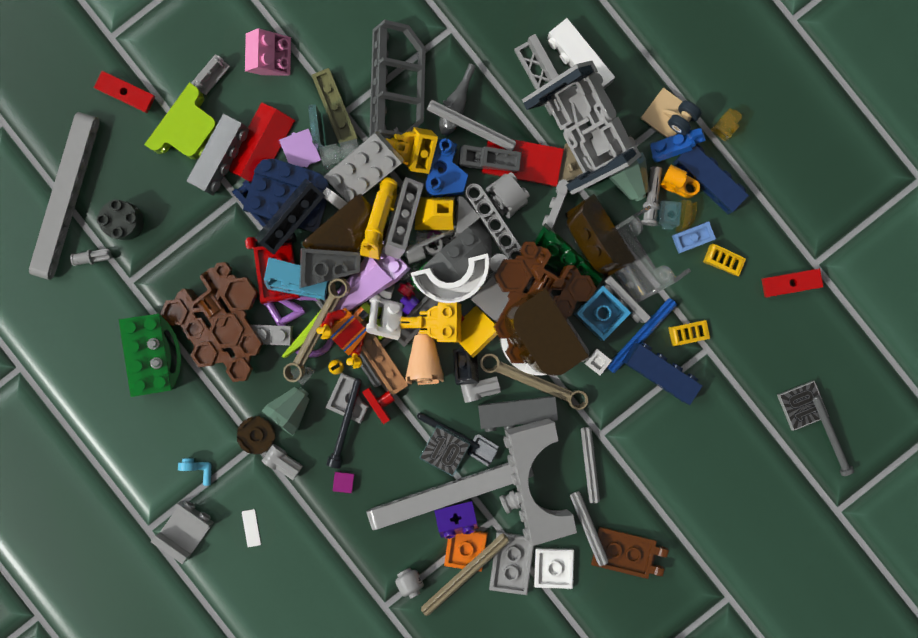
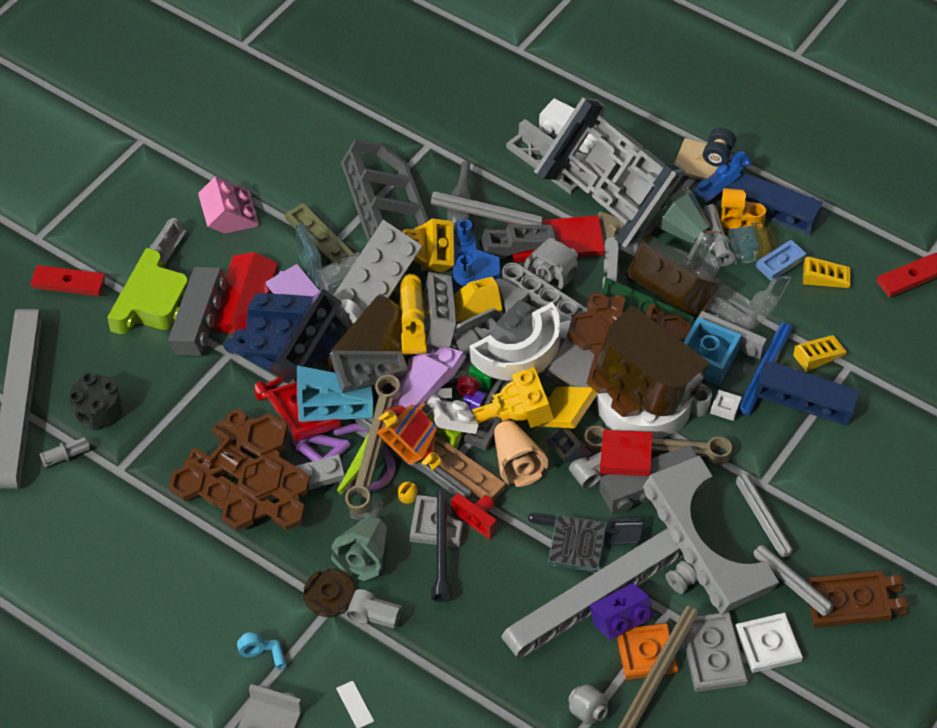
camera: 15 degrees left, 35 degrees down
green piece [118,314,181,397] -> none
magenta tile [333,471,355,493] -> none
clear yellow brick [711,108,742,142] -> none
none -> red tile [600,430,653,476]

